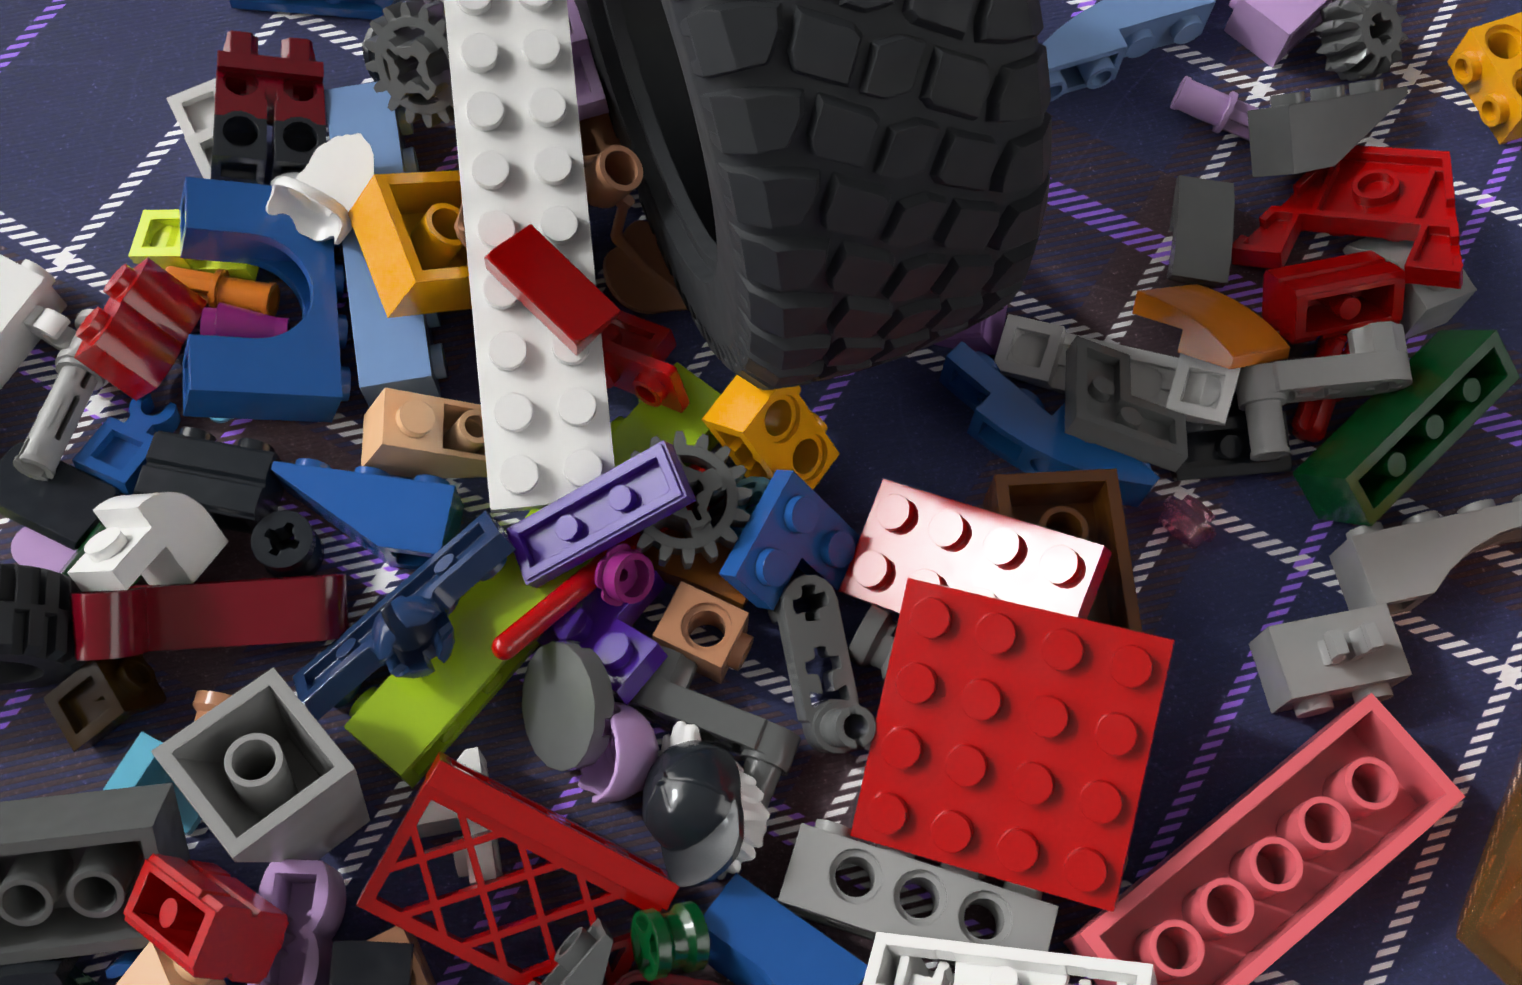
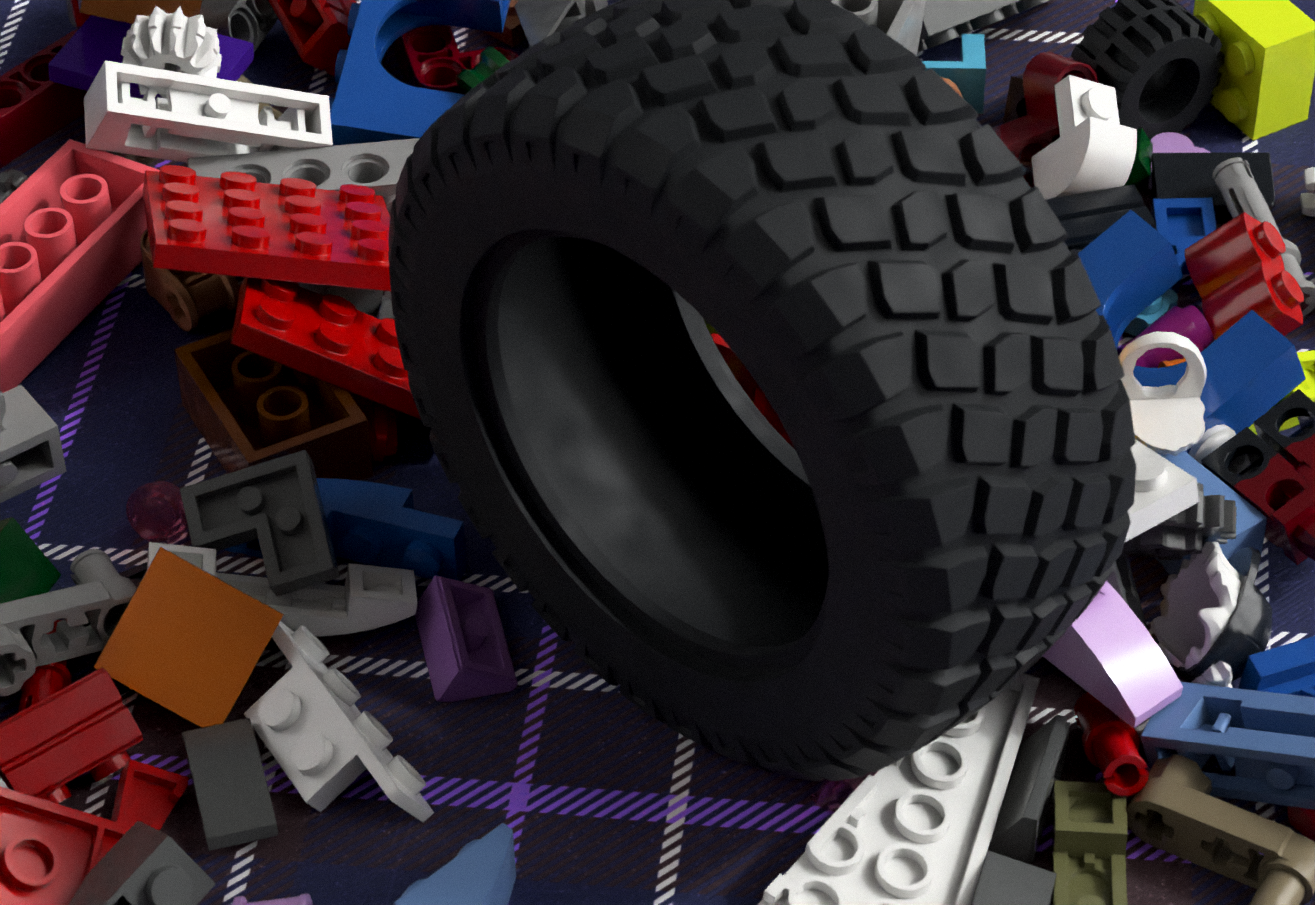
camera: 160 degrees right, 25 degrees down
none -> white bracket [244,621,434,823]

